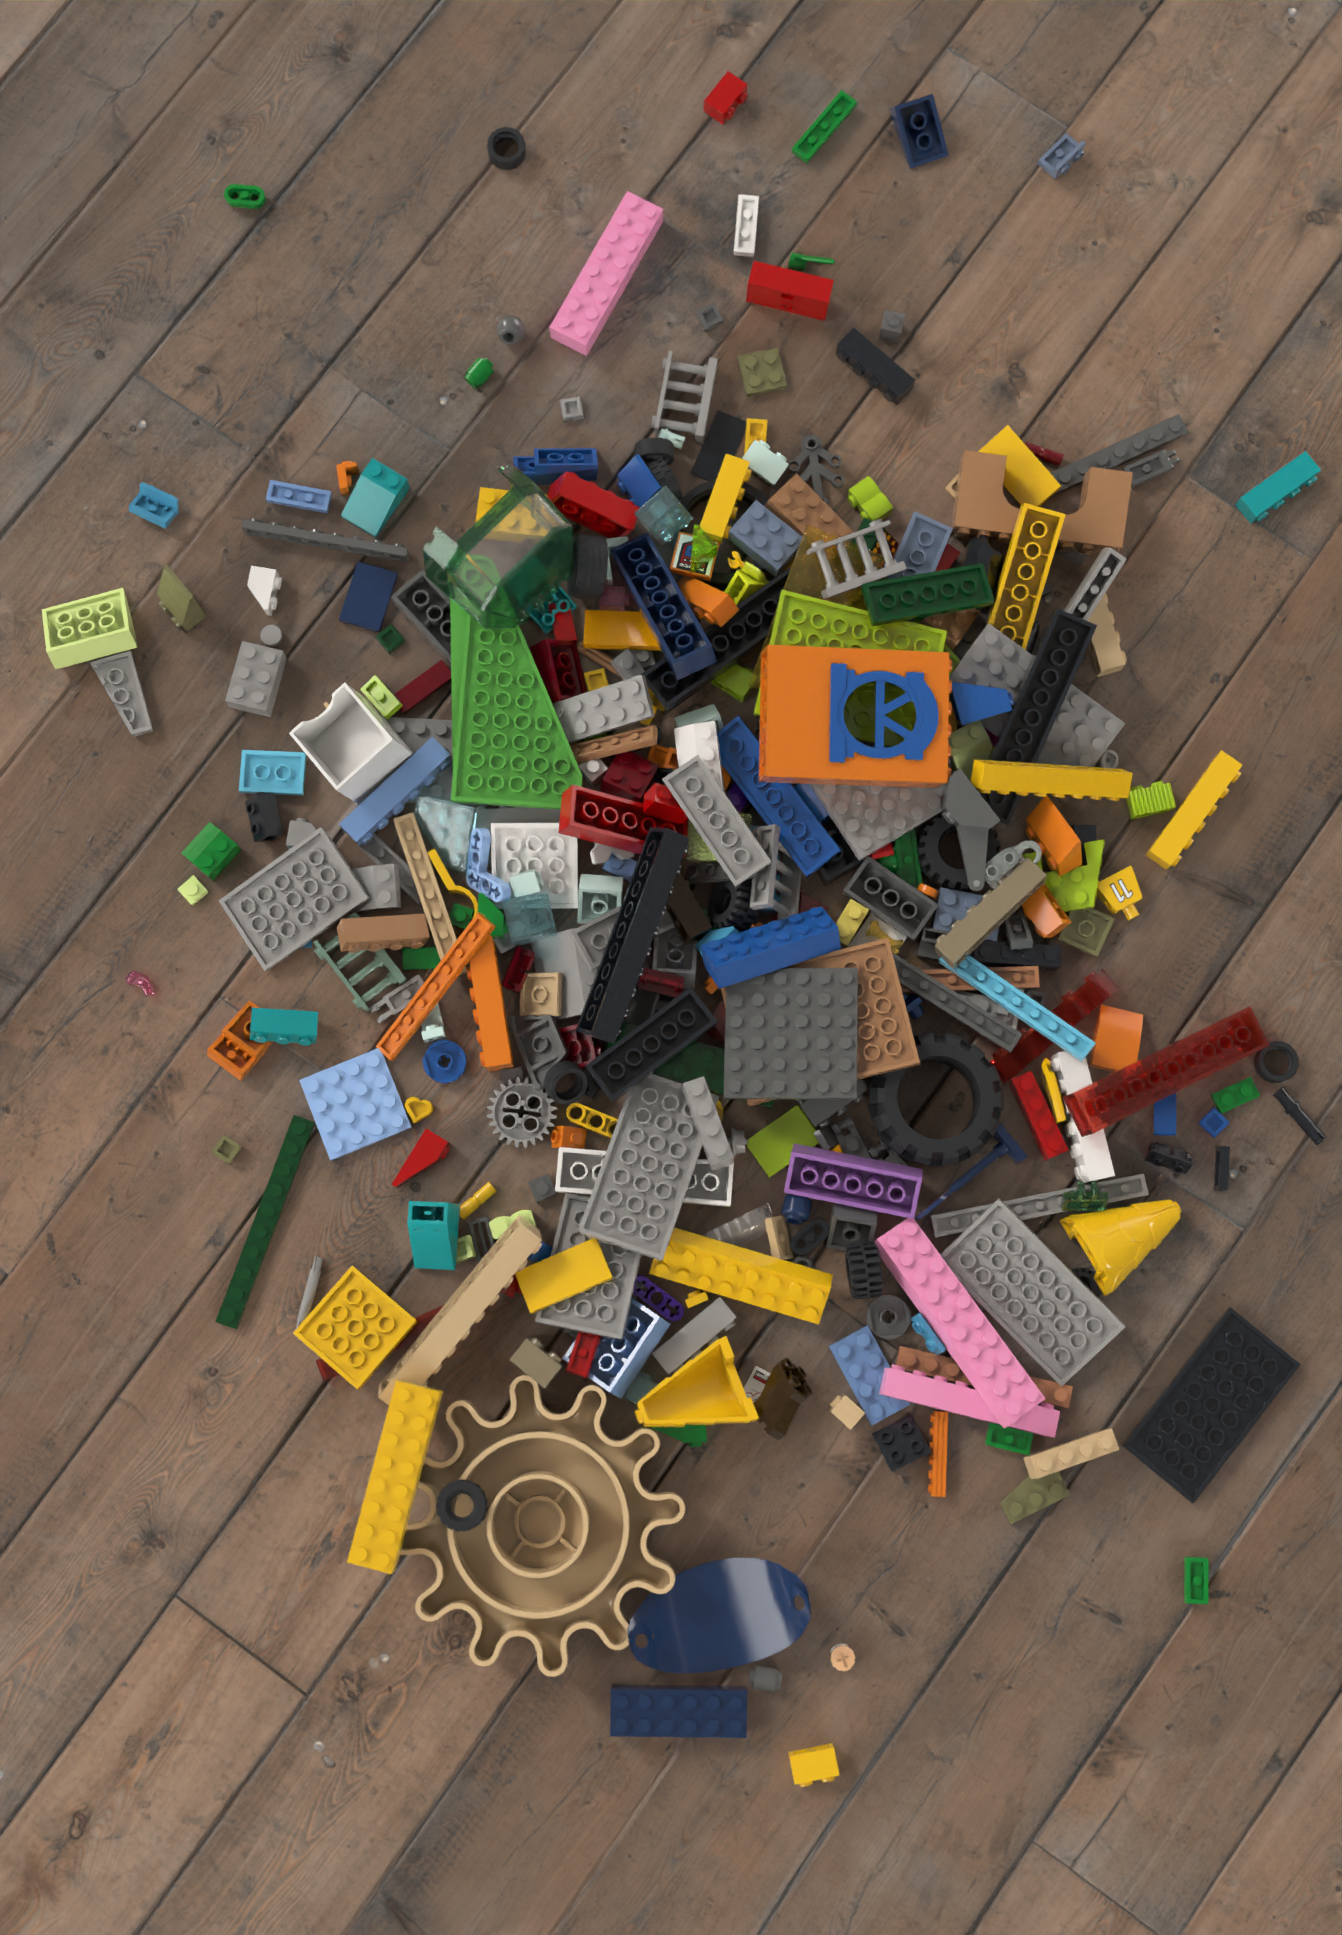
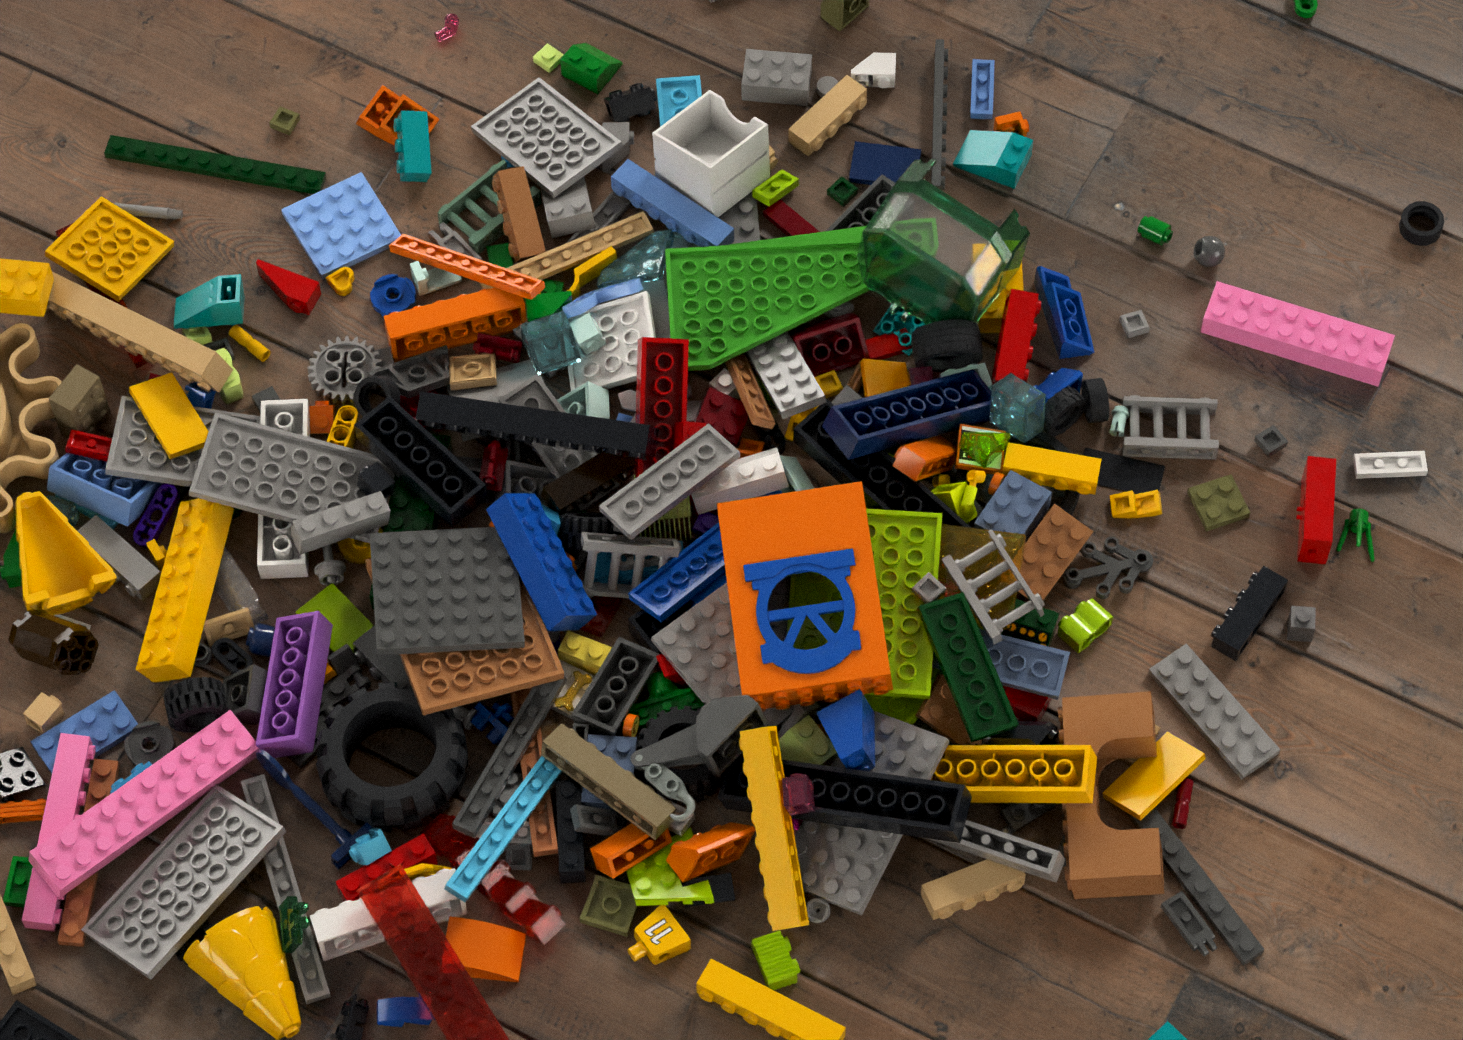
camera: 85 degrees right, 20 degrees down
light aqua brick [742,440,789,487] -> none
none -> medium azure brick [349,828,392,866]
none -> black brick [357,462,395,499]
none -> clear pink brick [782,773,815,815]
none -> tan brick [788,75,867,157]
none -> light grey tile [912,572,946,604]
none -> orange tile [988,472,1006,495]
none -> light grey plate [1148,643,1281,780]

